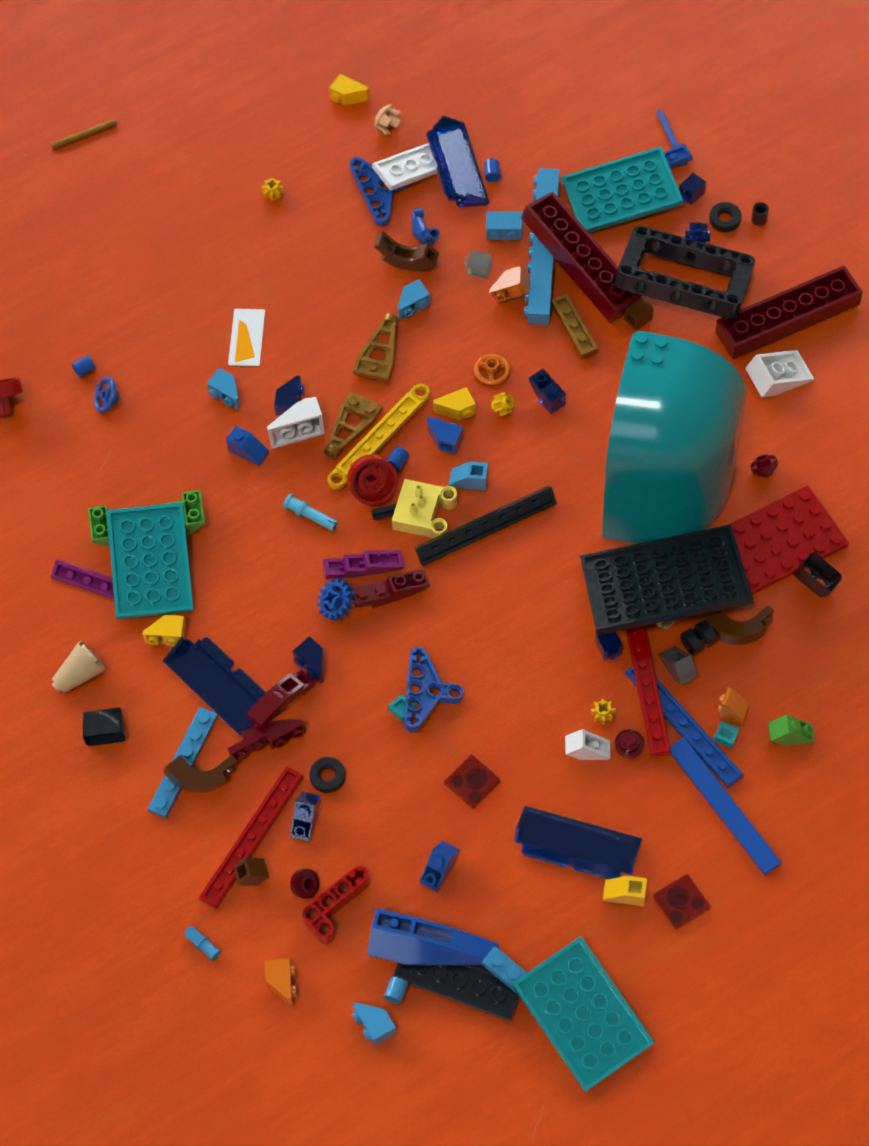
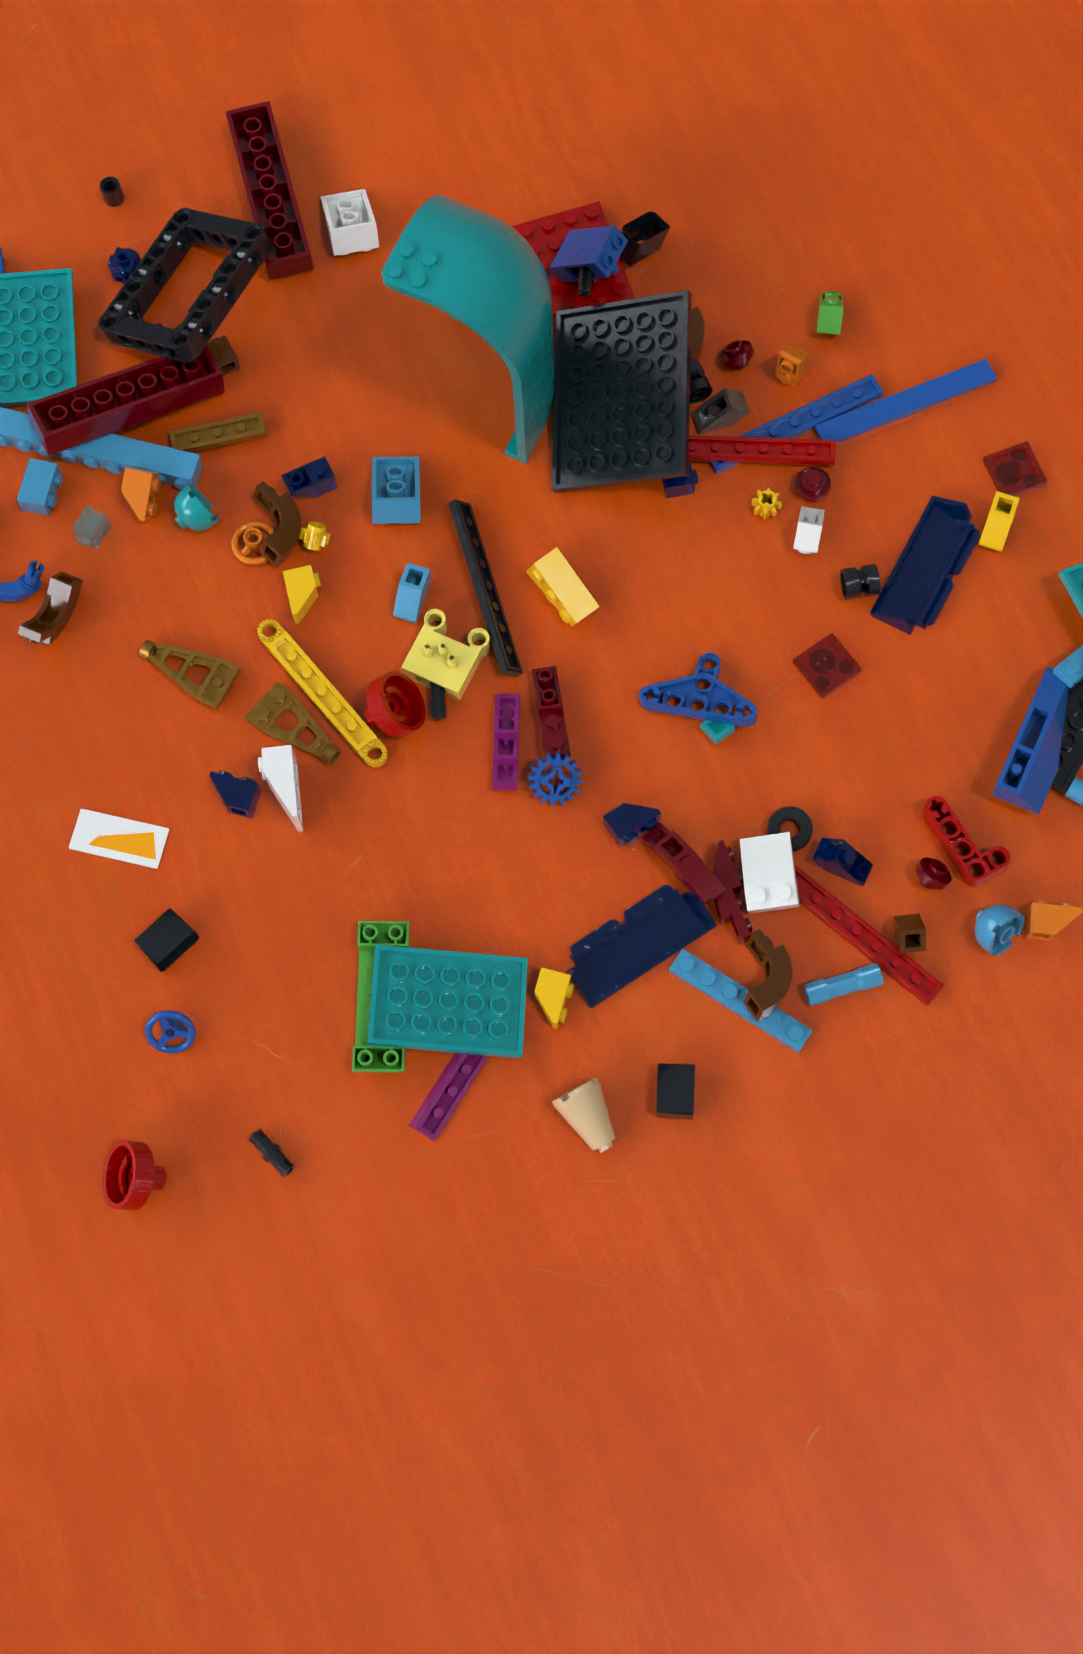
camera: 80 degrees left, 10 degrees up
blue beam [72,355,96,378] -> none
dark azure axle [184,926,221,961] -> none
dark azure slope [206,368,240,410] -> none
blue slope [226,426,269,466] -> none
medium azure pin [283,493,338,532] -> none
blue beam [387,446,409,472] -> none
dark azure slope [397,279,431,320] -> none
blue slope [419,841,460,892] -> none
blue slope [427,417,463,455] -> none
clear blue brick [679,173,706,205] -> none
black tyre [709,202,741,232] -> none
teal plate [713,721,740,748] -> none
none -> black piece [134,908,199,972]
none -> teal cylinder [174,483,221,532]
none -> black pin [249,1129,296,1178]
none -> reddish brown arch [252,481,301,568]
none -> dark azure slope [372,456,421,524]
none -> yellow wedge [526,547,599,626]
none -> blue piece [550,225,628,298]
none -> dark red plate [720,340,754,369]
none -> white slope [740,832,800,914]
none -> dark azure axle [803,963,884,1006]
none -> black wheel [840,564,881,600]
none -> dark azure cylinder [975,904,1025,956]

